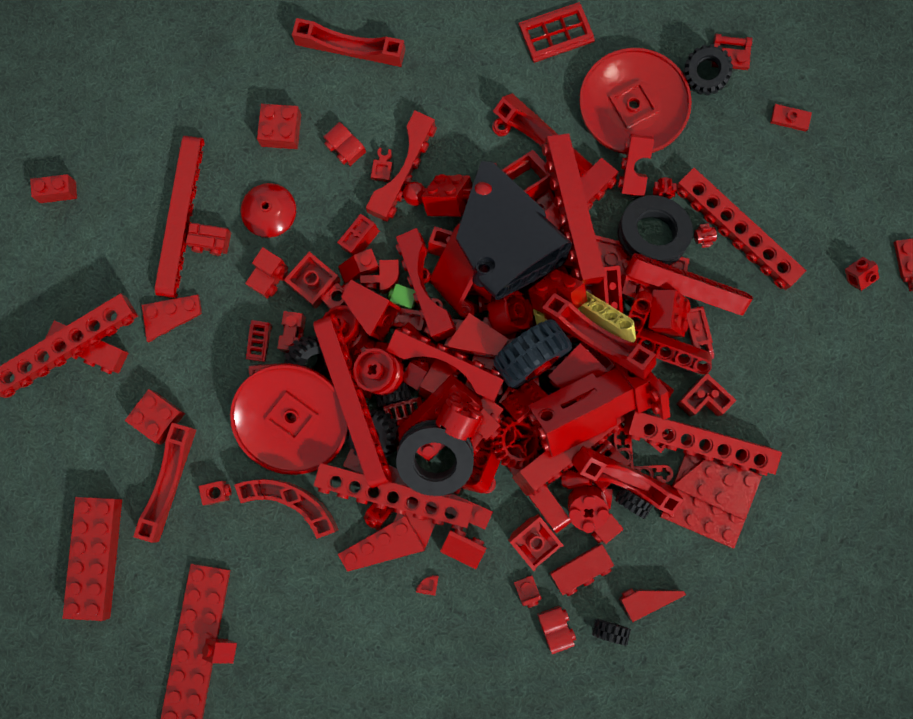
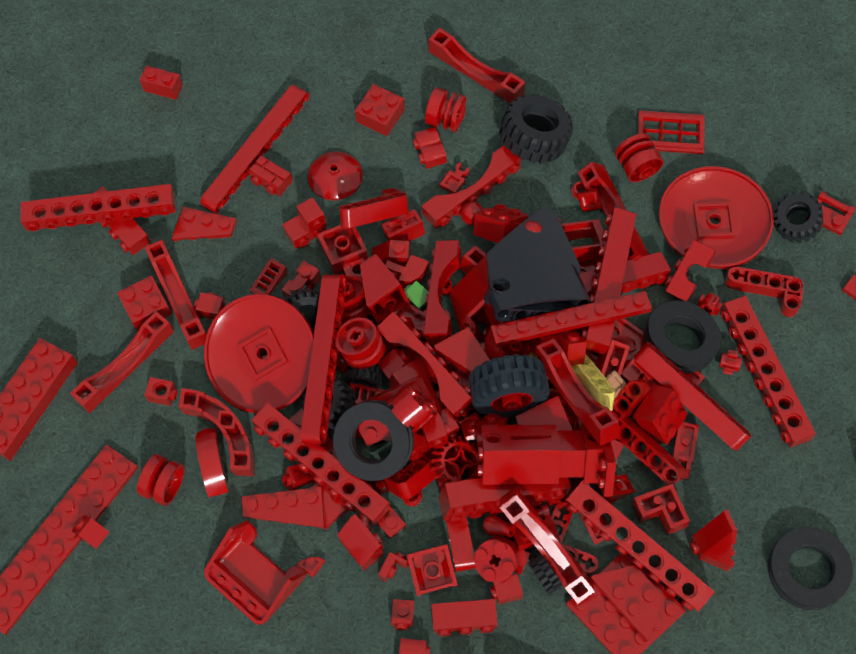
camera: 25 degrees right, 15 degrees down
none -> red wheel [137,454,185,506]
none -> red arch [145,240,207,350]
none -> red brick [194,292,226,320]
none -> red arch [195,428,228,498]
none -> red windscreen [204,520,308,625]
none -> red beam [339,188,409,228]
none -> red bracket [378,552,409,582]
none -> red wheel [425,87,467,133]
none -> red plate [490,291,652,347]
none -> black tyre [499,94,573,163]
none -> red tile [578,189,601,212]
none -> nougat tile [605,371,626,399]
none -> red wheel [615,134,664,182]
none -> red wedge [689,509,737,571]
none -> red beam [725,267,804,317]
none -> black tyre [768,527,853,610]

